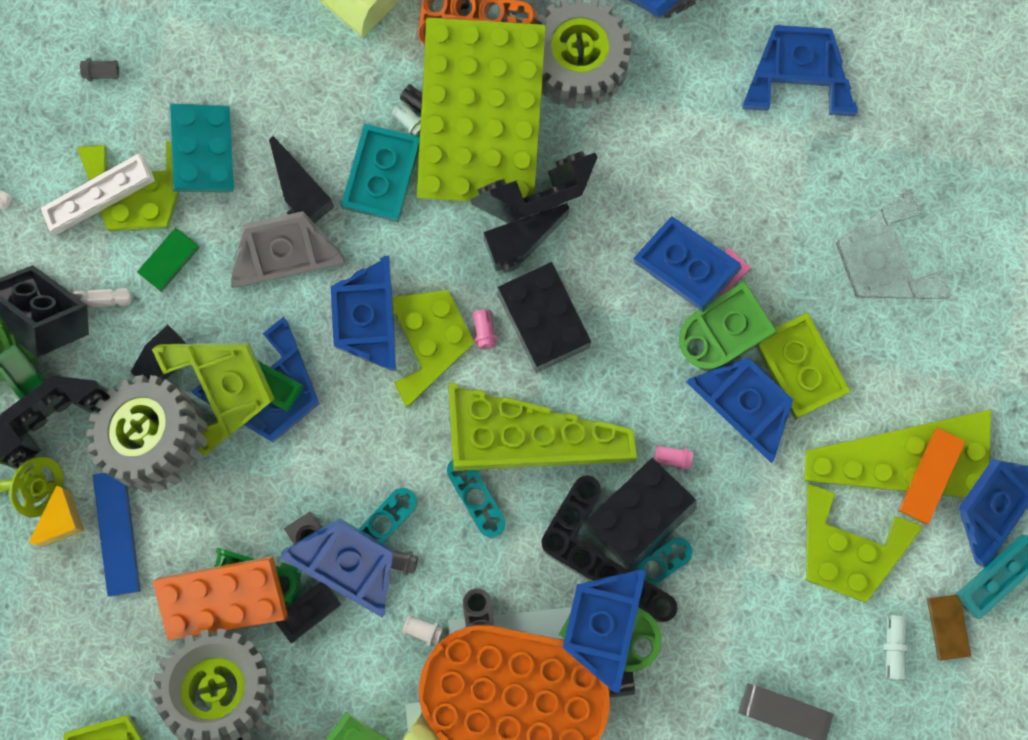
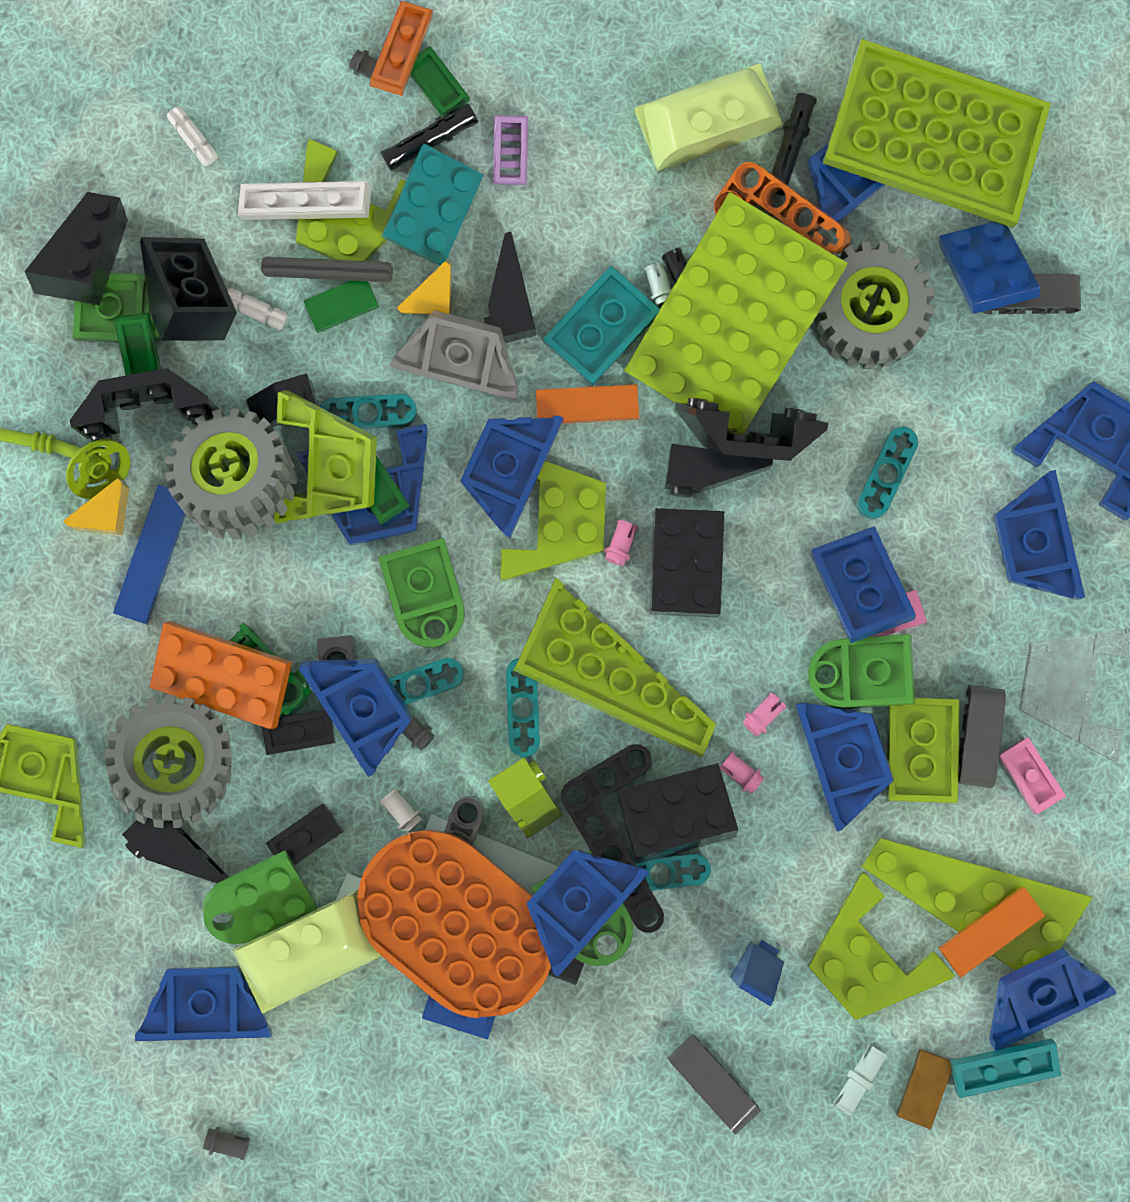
camera: 30 degrees right, 5 degrees up
none -> dark grey axle [261,256,393,282]
none -> black plate [266,803,344,865]
none -> teal beam [319,394,417,429]
none -> orange tile [370,0,433,96]
none -> bright green plate [378,538,465,648]
none -> black pin [380,103,478,171]
none -> yellow slope [397,260,453,314]
none -> green tile [410,46,470,118]
none -> lime wedge [488,757,562,838]
none -> lavender slope [493,115,528,185]
none -> orange tile [536,384,639,424]
none -> blue slope [730,940,784,1006]
none -> bright pink pin [743,693,787,737]
none -> teal beam [857,427,918,520]
none -> dark grey beam [958,685,1006,788]
none -> blue wing [993,470,1085,600]
none -> bright pink plate [999,737,1066,814]

